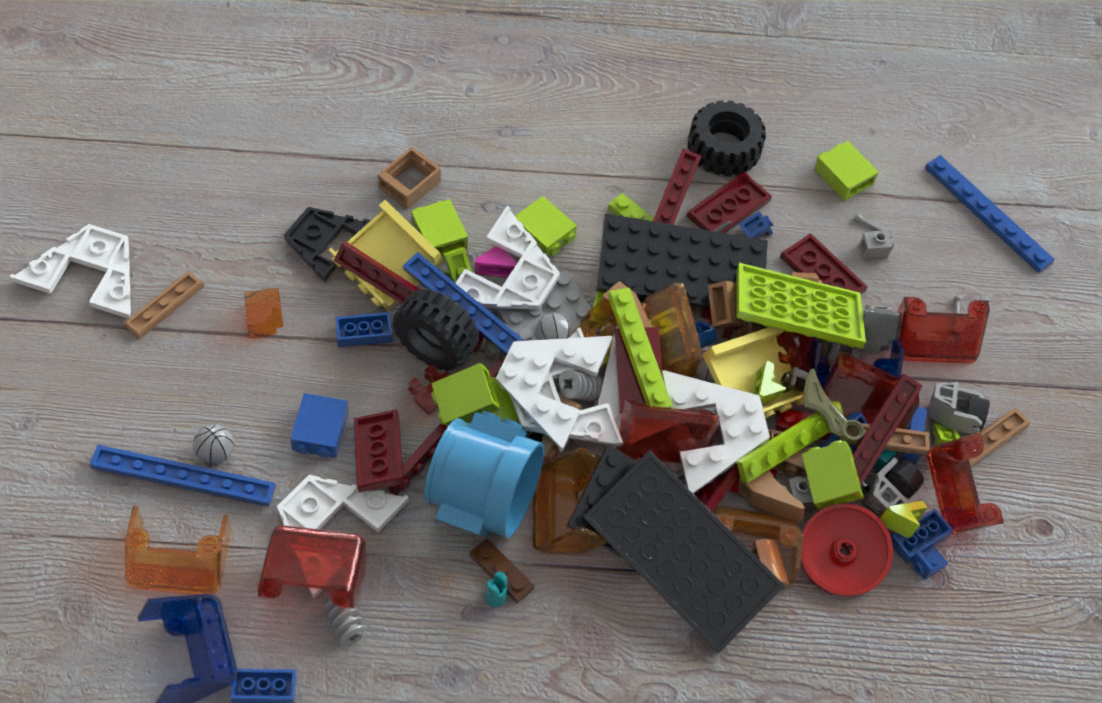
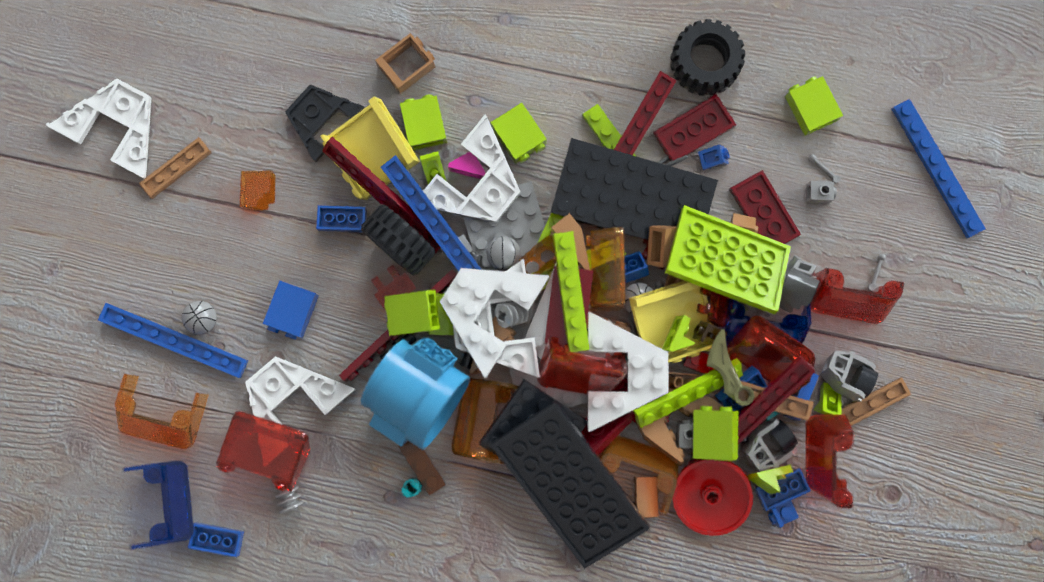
camera: 15 degrees right, 25 degrees up
dark red tile [354,409,404,493] -> none

